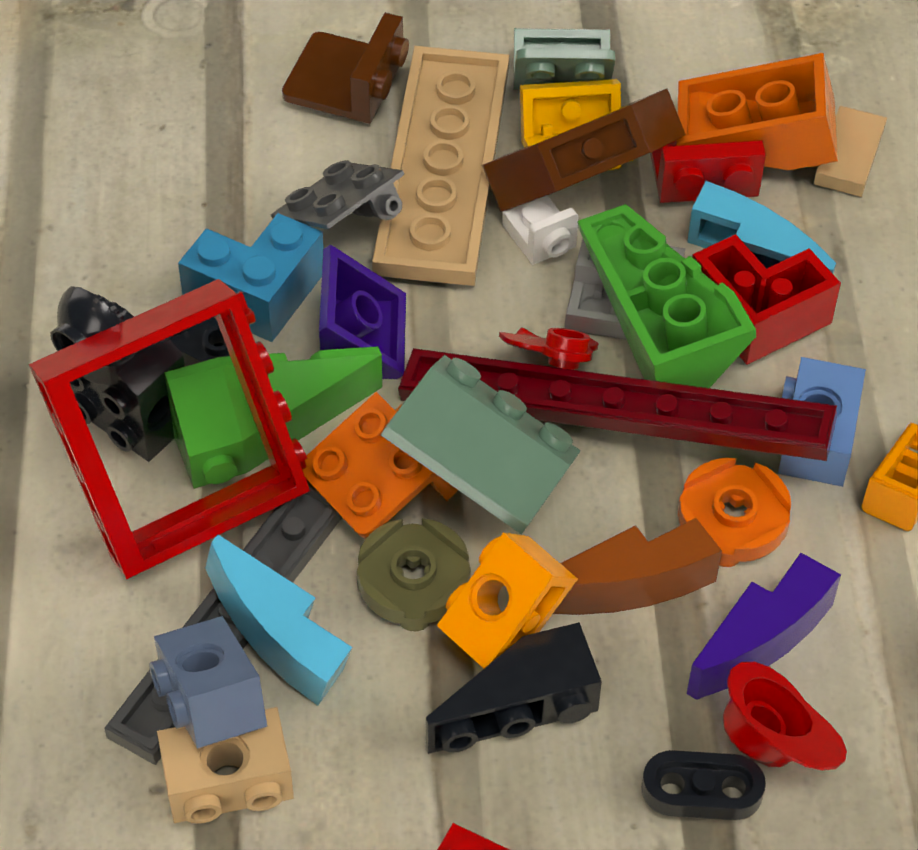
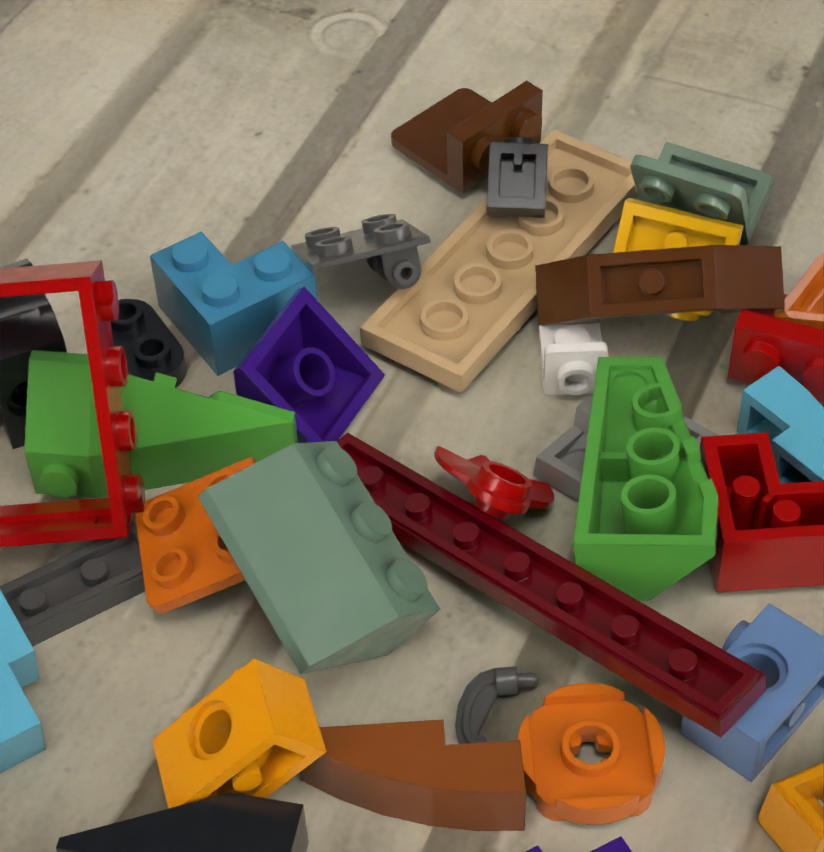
camera: 30 degrees right, 5 degrees down
olive plate [357,518,471,632] -> none
none -> dark grey piece [455,666,539,744]
none -> black bracket [486,137,548,218]

